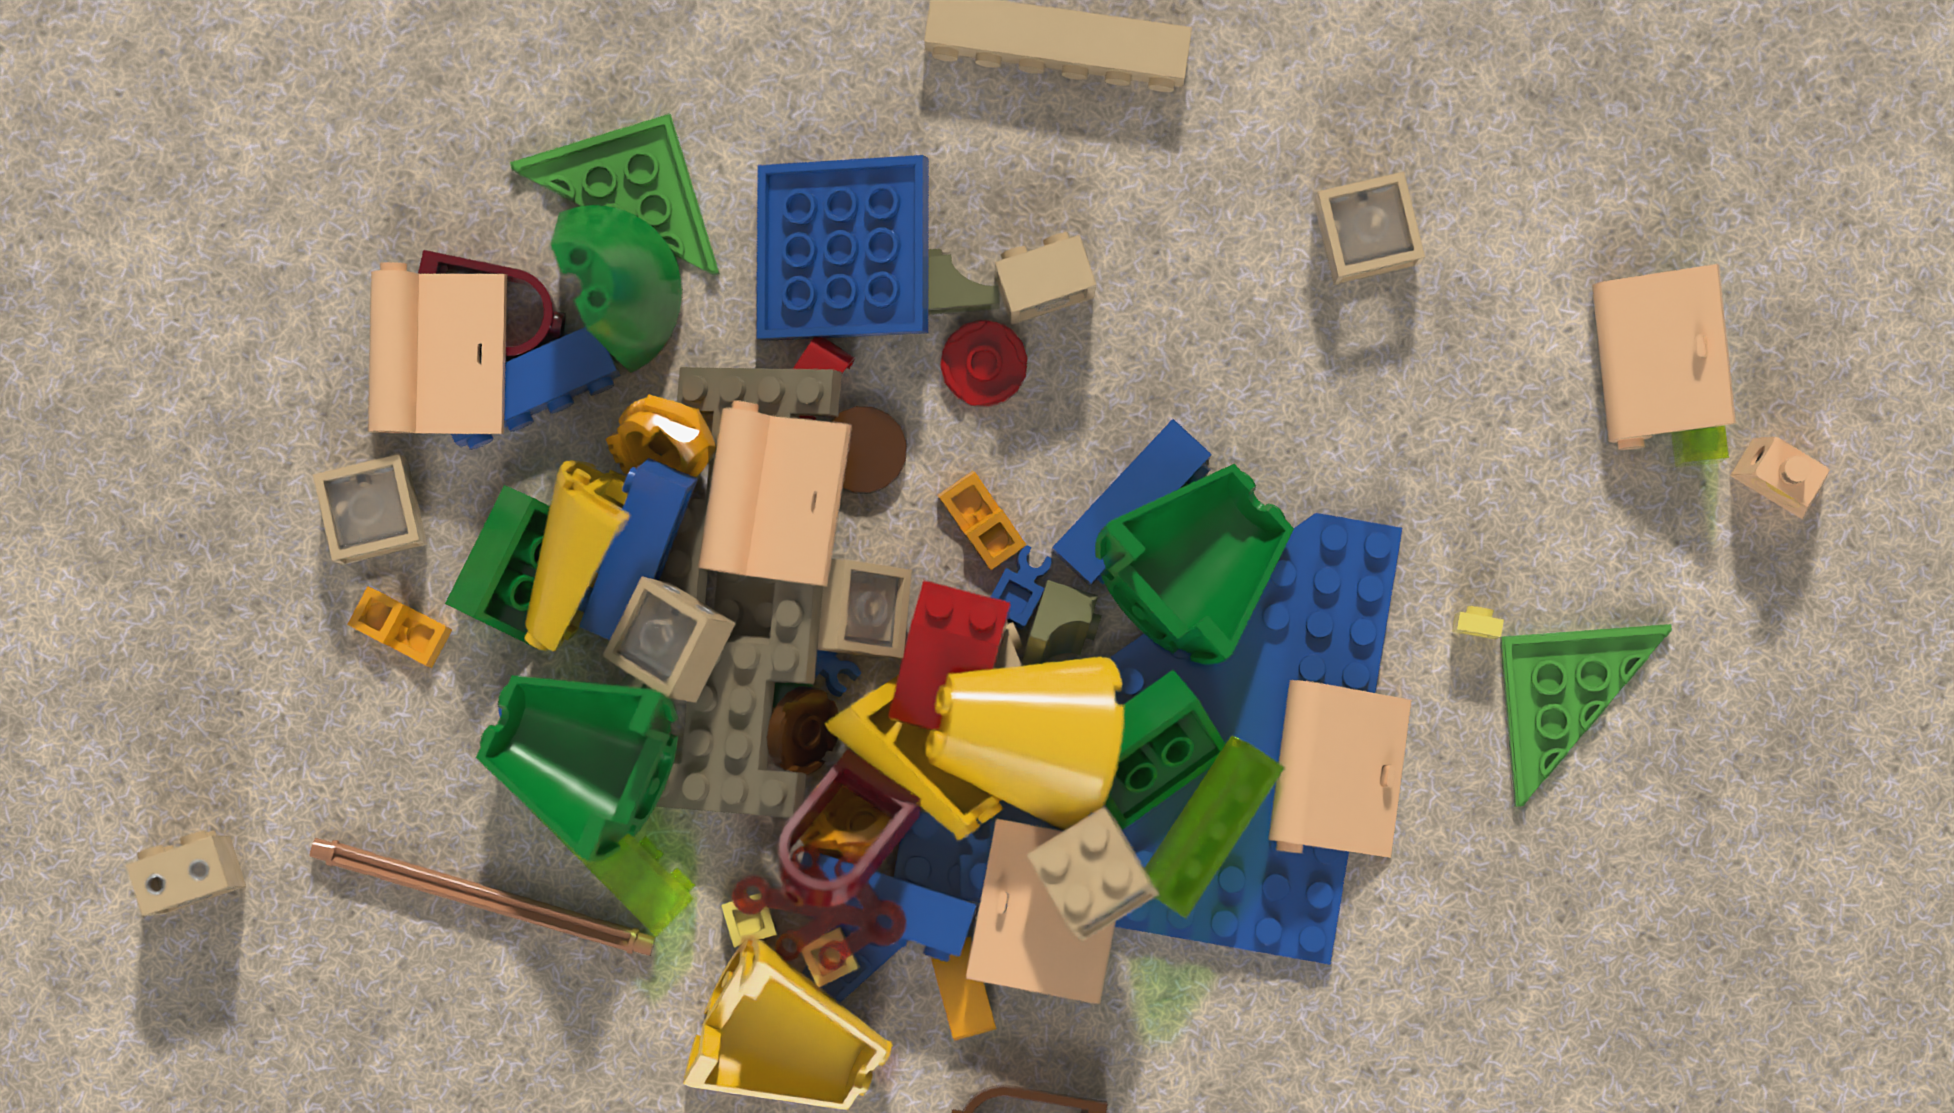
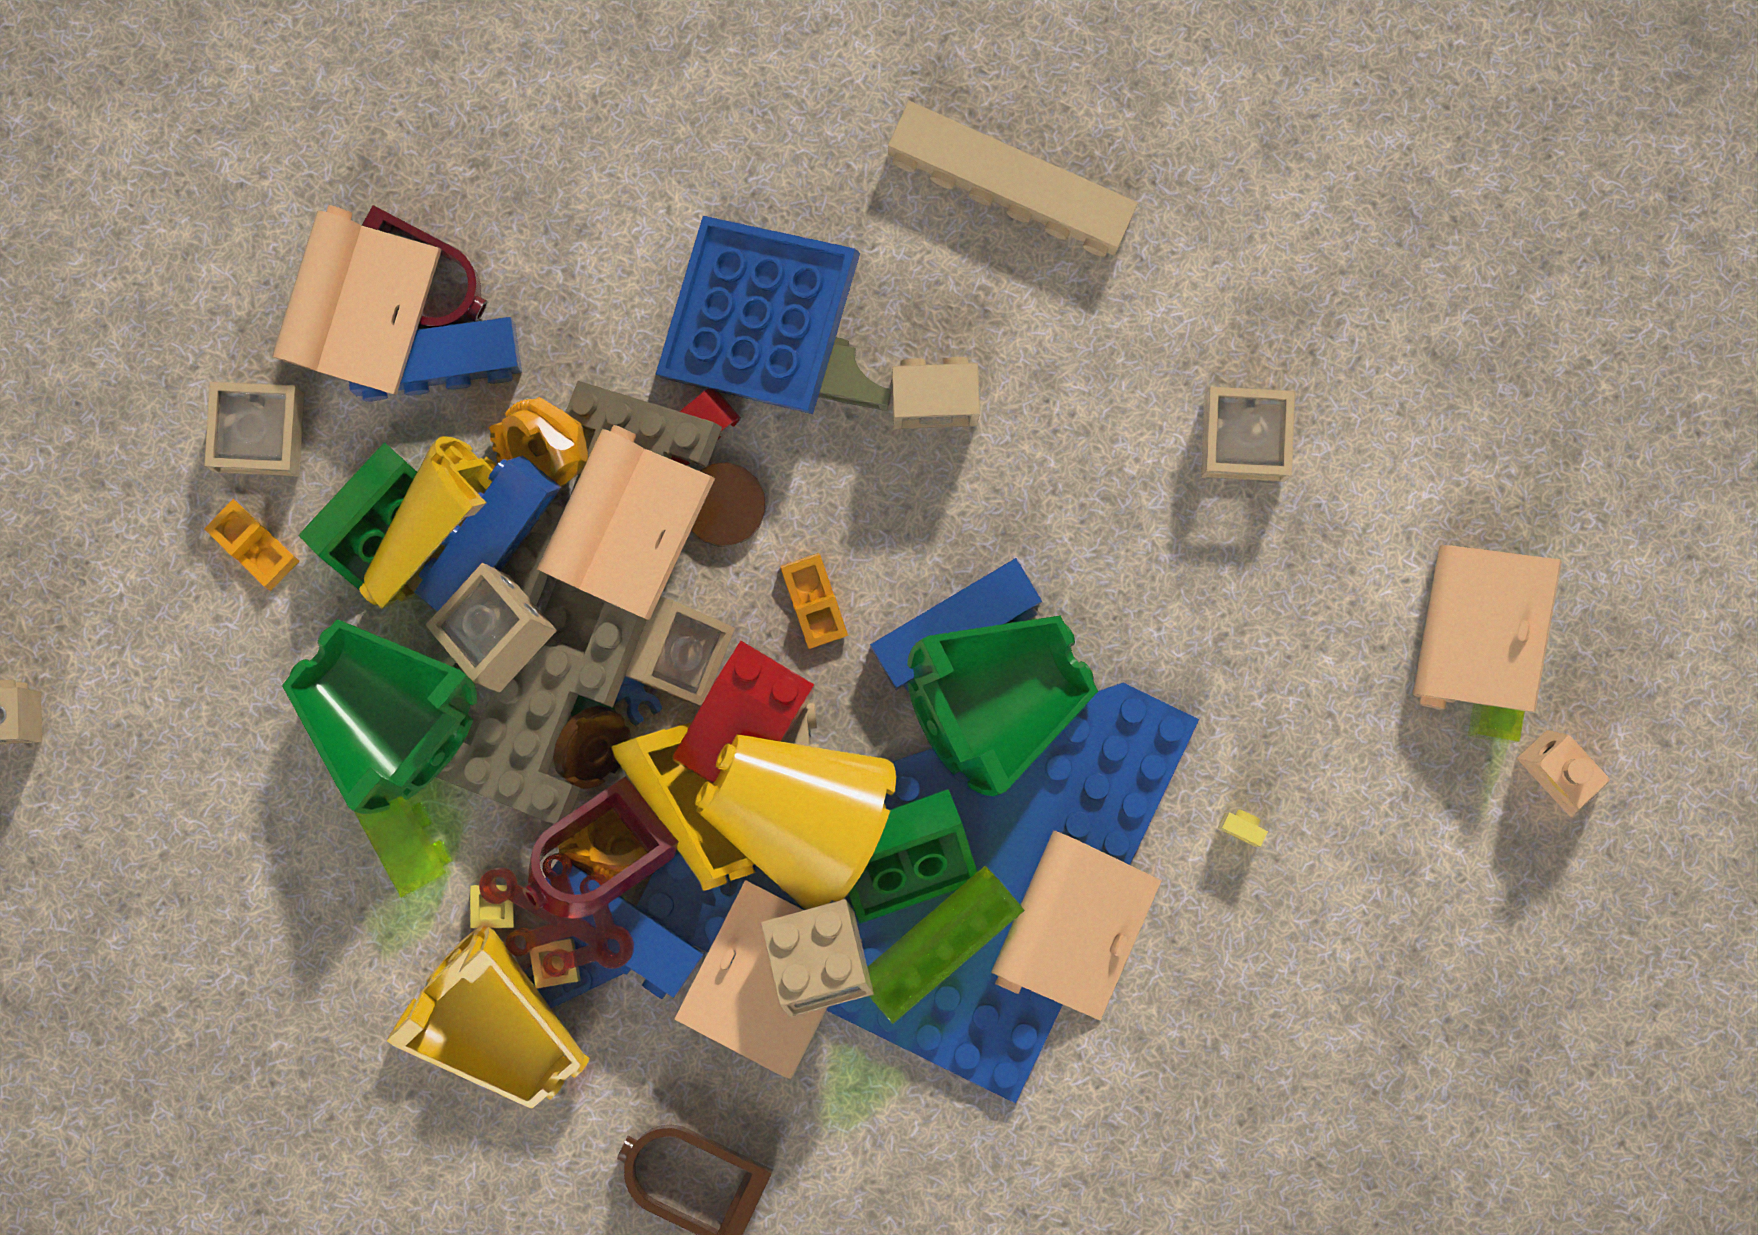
camera: 10 degrees right, 0 degrees up
nougat piece [310,838,656,956] -> none
bright green tile [510,114,720,276] -> none
green cone [550,205,683,373] -> none
light orange slope [931,936,997,1041] -> none
red tile [940,320,1028,408] -> none
blue plate [990,545,1052,630] -> none
olive arch [1021,580,1102,666] -> none
bright green tile [1500,624,1672,807] -> none

